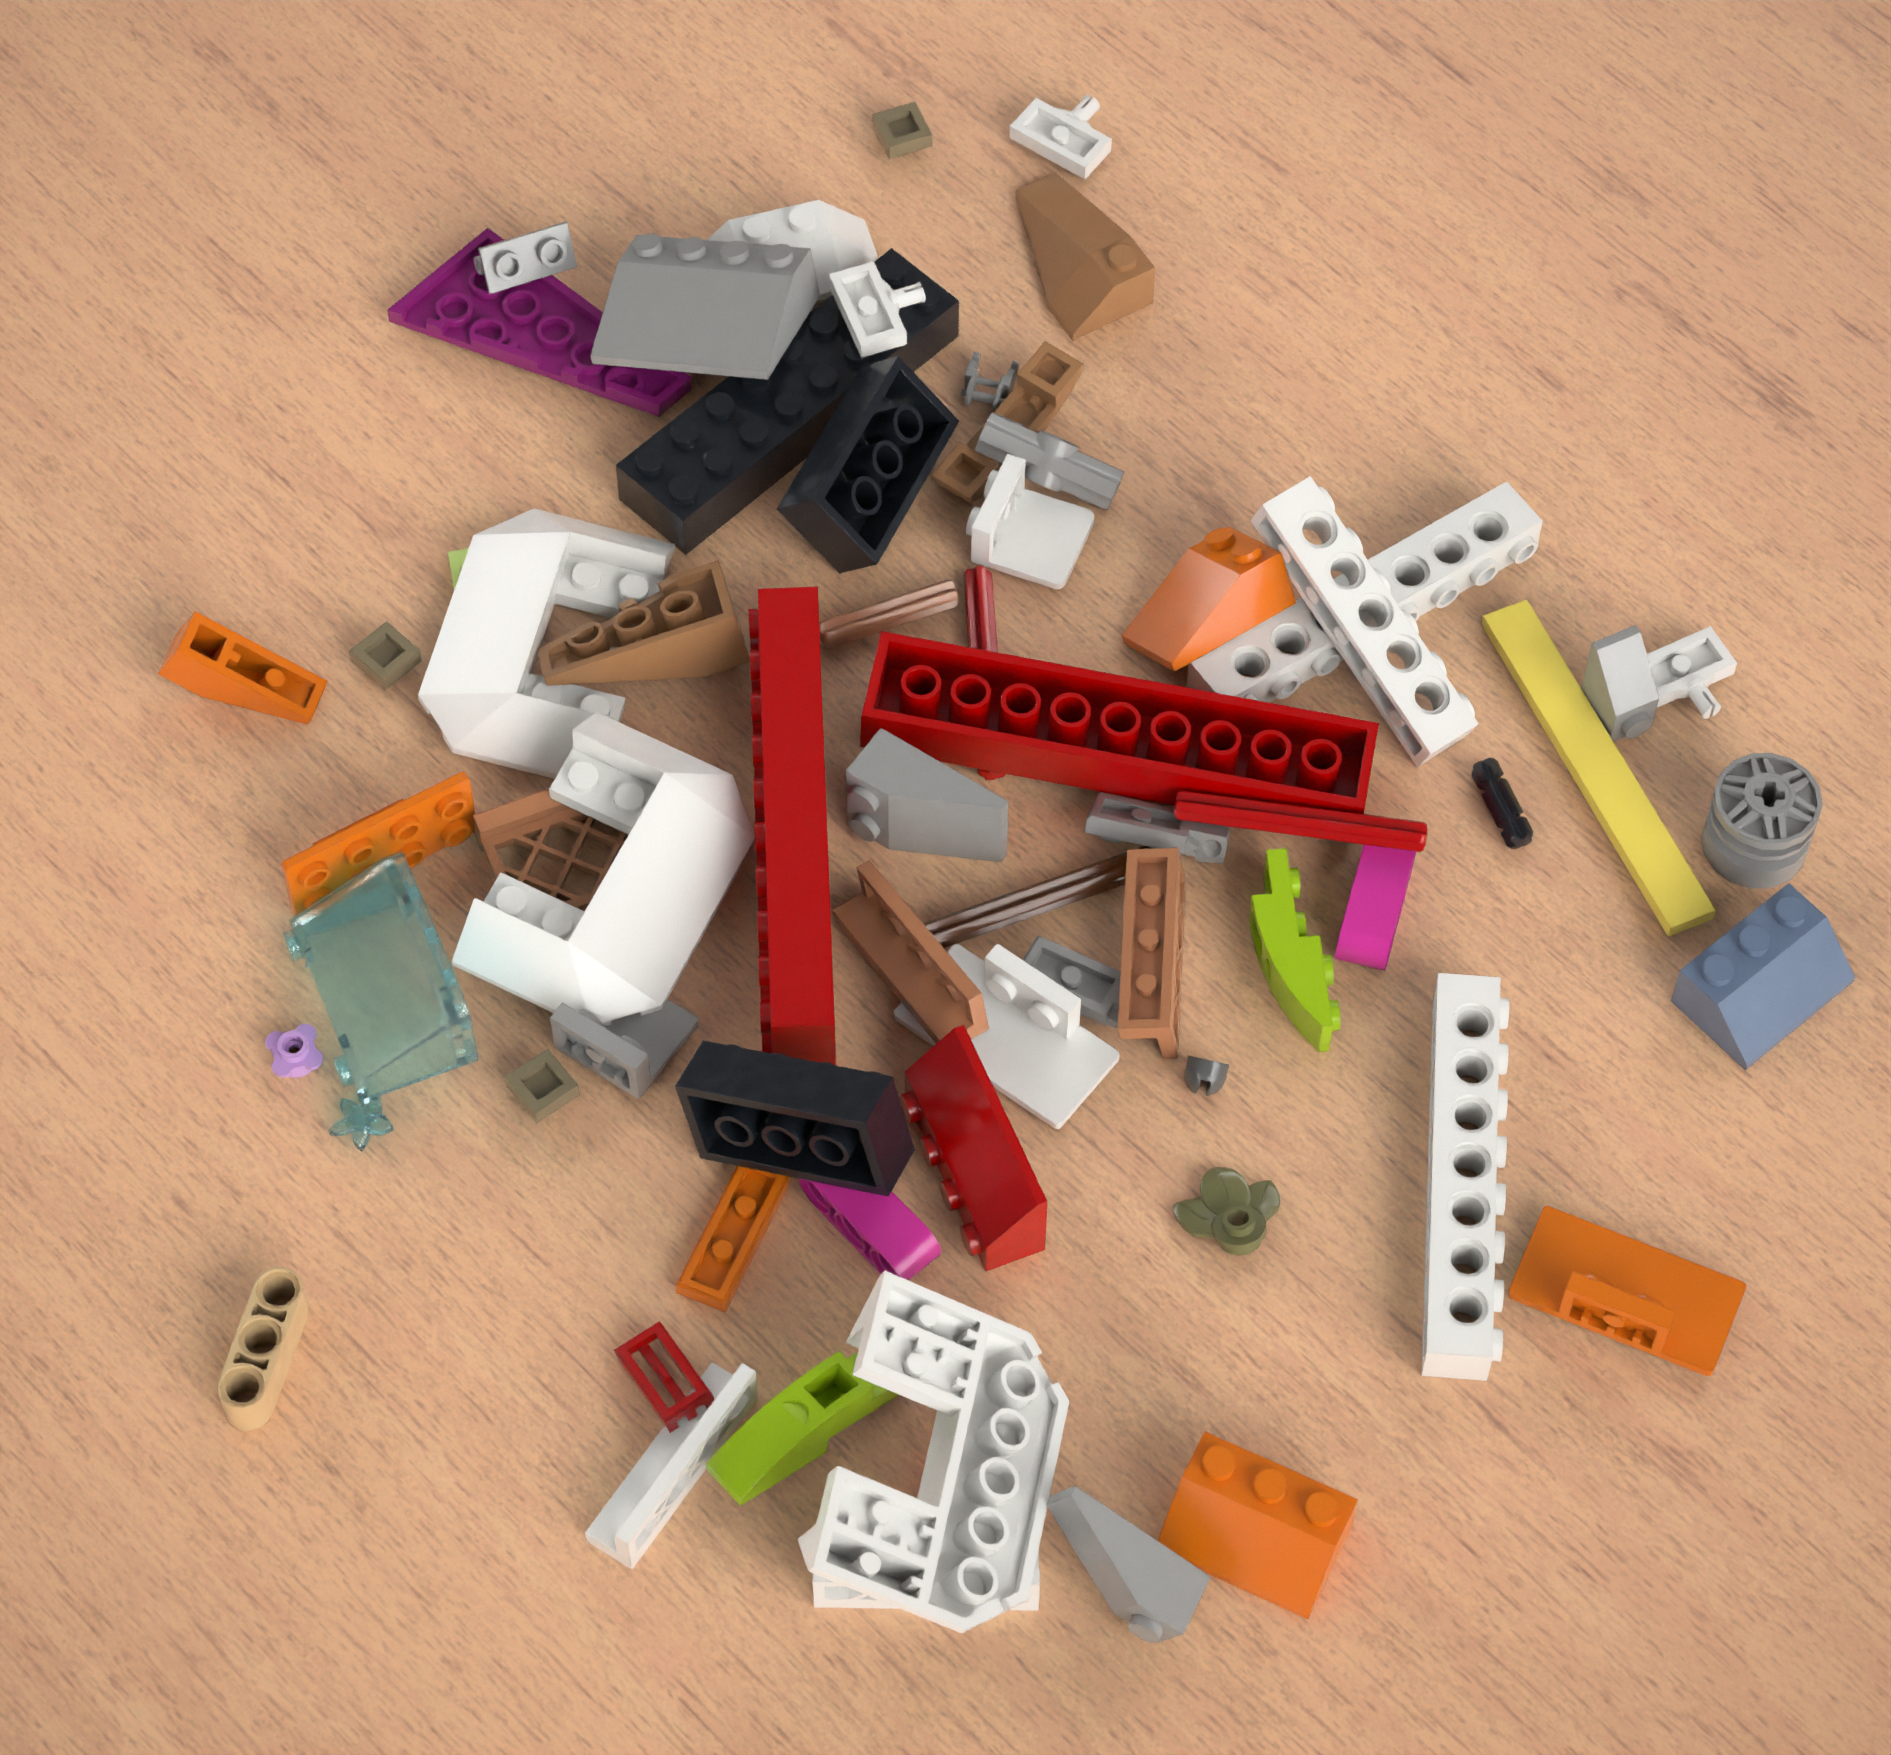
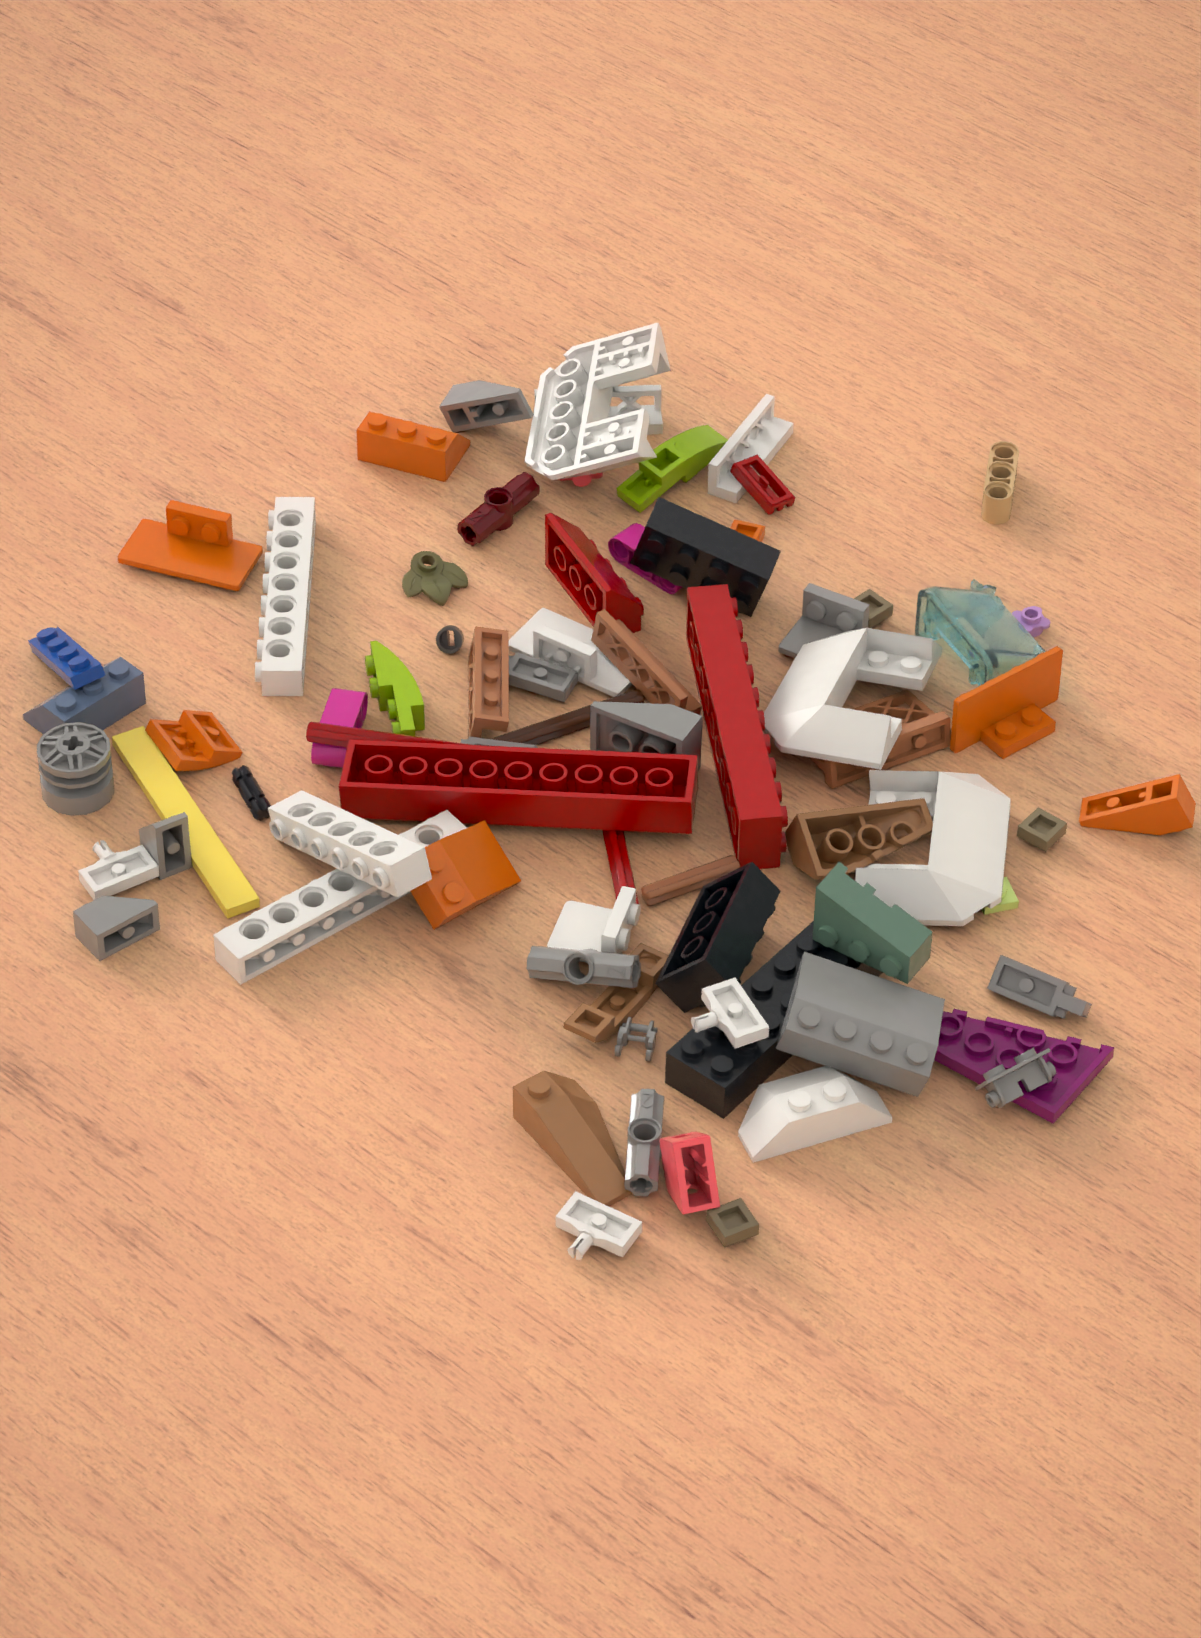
camera: 175 degrees right, 15 degrees down
none -> blue plate [28,627,106,690]
none -> light grey slope [73,896,160,961]
none -> orange slope [145,710,243,771]
none -> dark red piece [457,472,540,546]
none -> light grey piece [624,1089,664,1197]
none -> coral torso [659,1131,720,1215]
none -> sand green wedge [813,862,933,984]
none -> light grey hinge [987,955,1092,1019]

